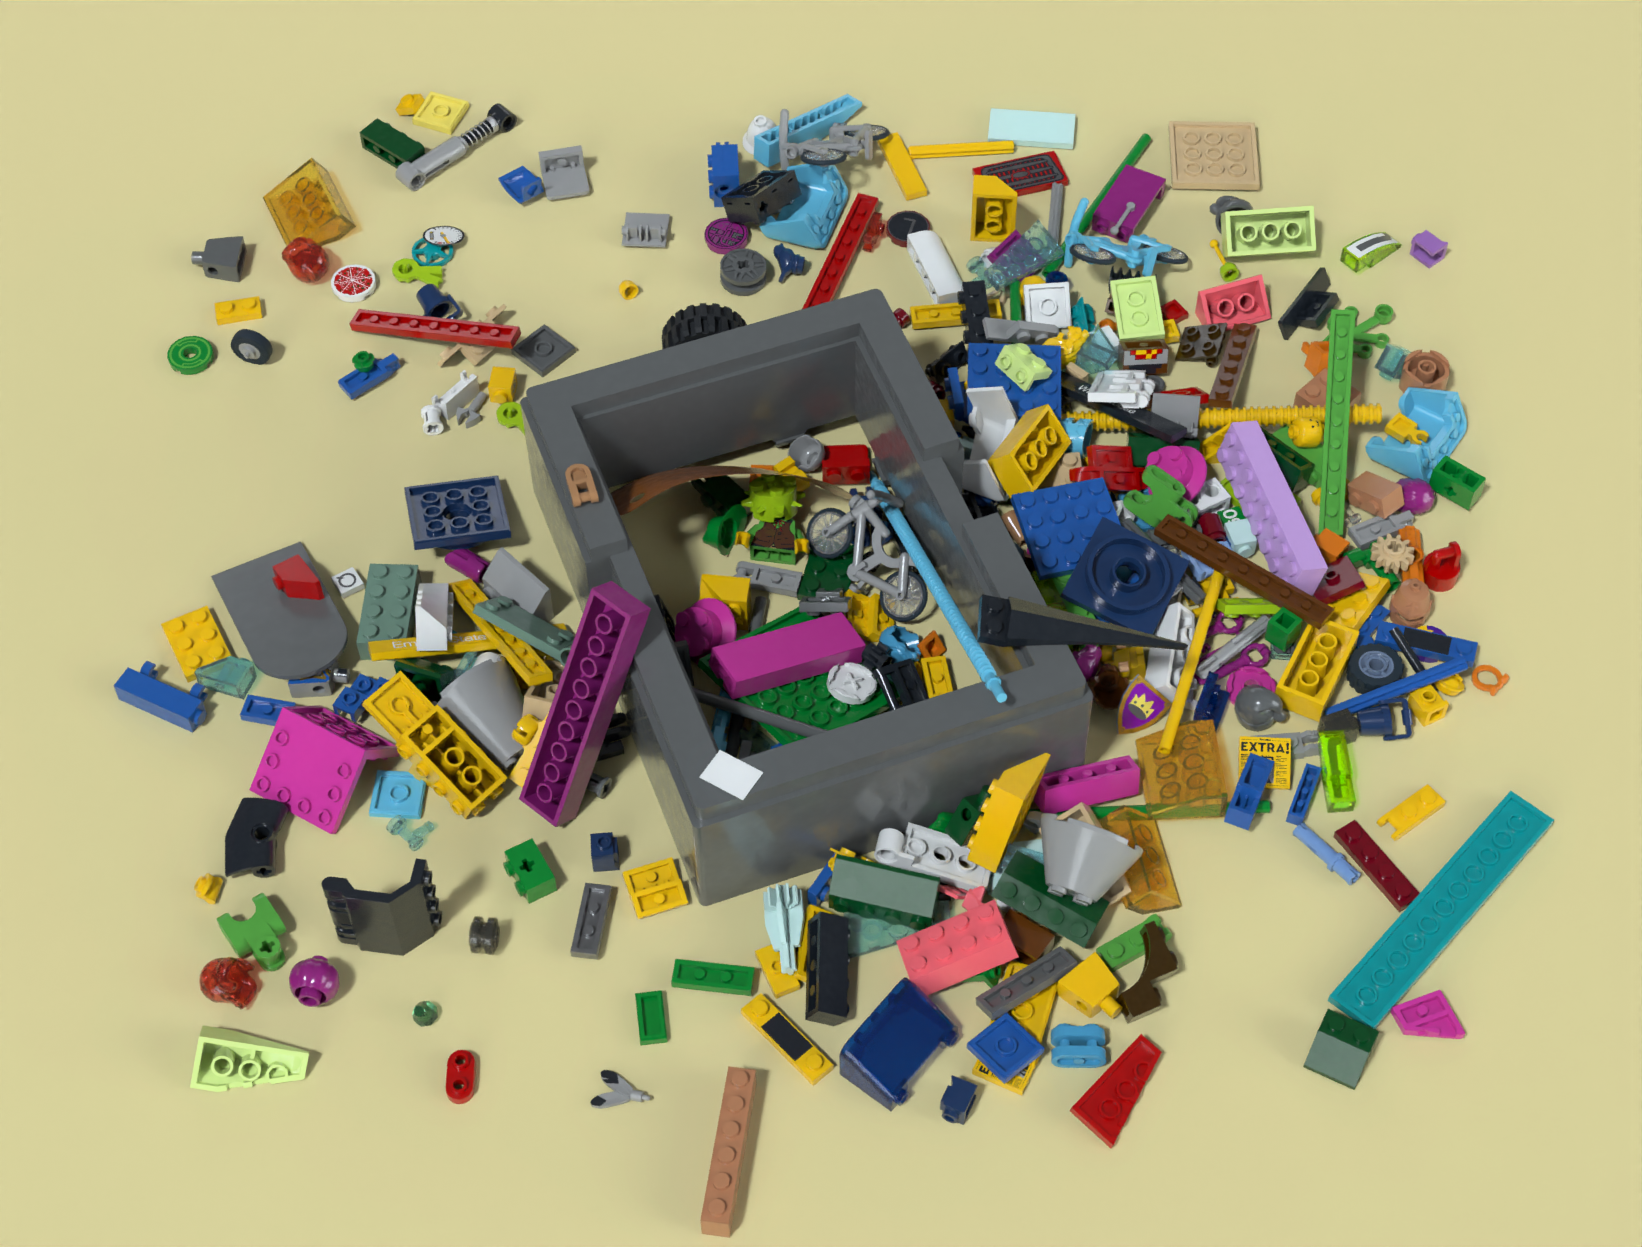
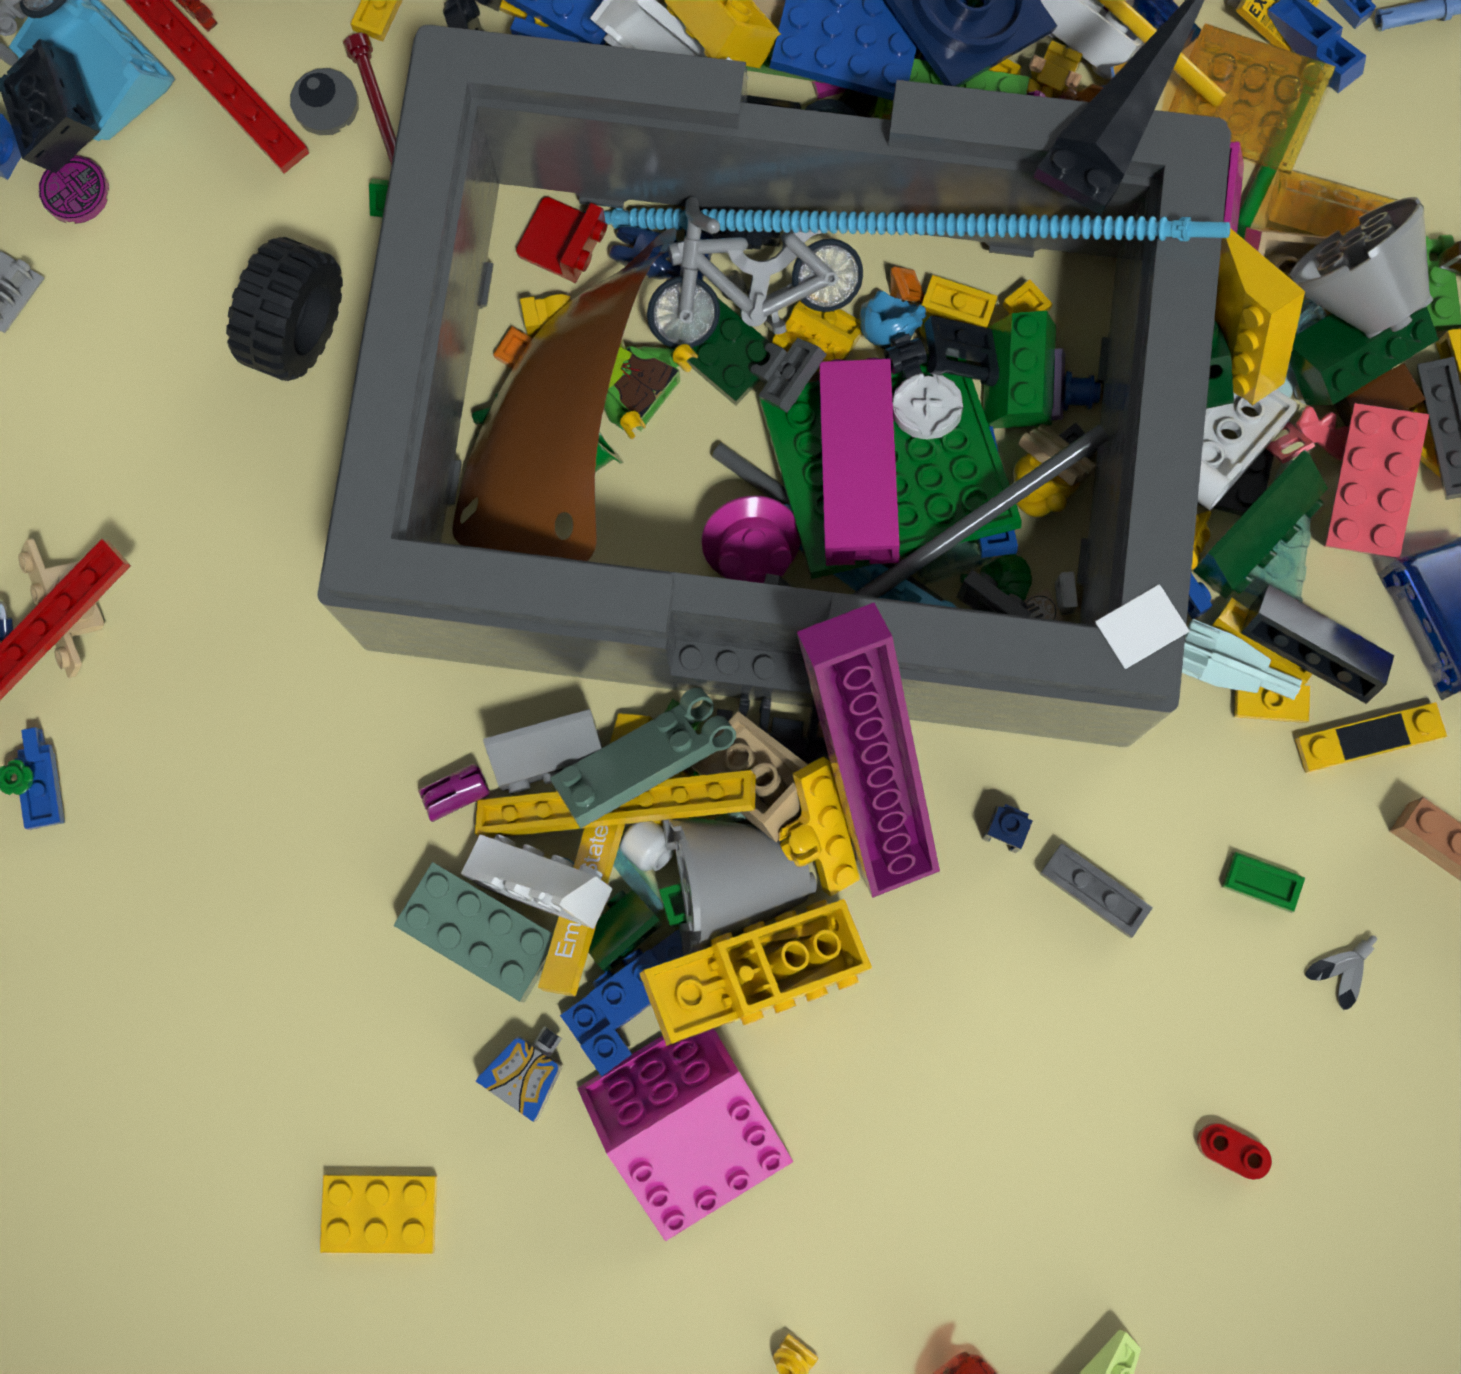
camera: 60 degrees left, 25 degrees up
blue brick [113,661,208,733] -> none
clear light blue slope [194,656,257,700] -> none
dark grey piece [211,541,348,680] -> none
bright green piece [217,893,287,971] -> none
black panel [225,798,289,878] -> none
blue plate [240,694,296,726] -> none
red slope [272,554,325,600] -> none
magenta plant [289,955,339,1007] -> none
black hinge [321,858,442,956] -> none
white tile [331,567,365,599] -> none
medium azure tile [369,770,427,819] -> none
clear light blue piece [386,815,434,851] -> none
dark blue piece [404,475,511,550] -> none
clear green rock [412,1001,438,1027] -> none
white bush [421,405,444,436] -> none
white hinge [431,370,480,420] -> none
light grey bar [456,392,487,429] -> none
clear smoke wheel [469,916,500,955] -> none
yellow brick [488,366,518,404] -> none
lime piece [496,402,525,435] -> none
green brick [503,838,557,904] -> none
dark grey tile [511,324,576,377] -> none
medium nougat plate [565,464,599,507] -> none
yellow hinge [619,280,638,300] -> none
yellow slope [622,857,688,919] -> none
green plate [671,959,755,996] -> none
yellow slope [699,574,752,631] -> none
dark grey wheel [720,248,766,296] -> none
light grey plate [733,561,803,597] -> none
dark blue animal [773,243,805,283] -> none
light grey hair [788,435,826,472] -> none
medium nougat cone [1001,510,1026,546] -> none

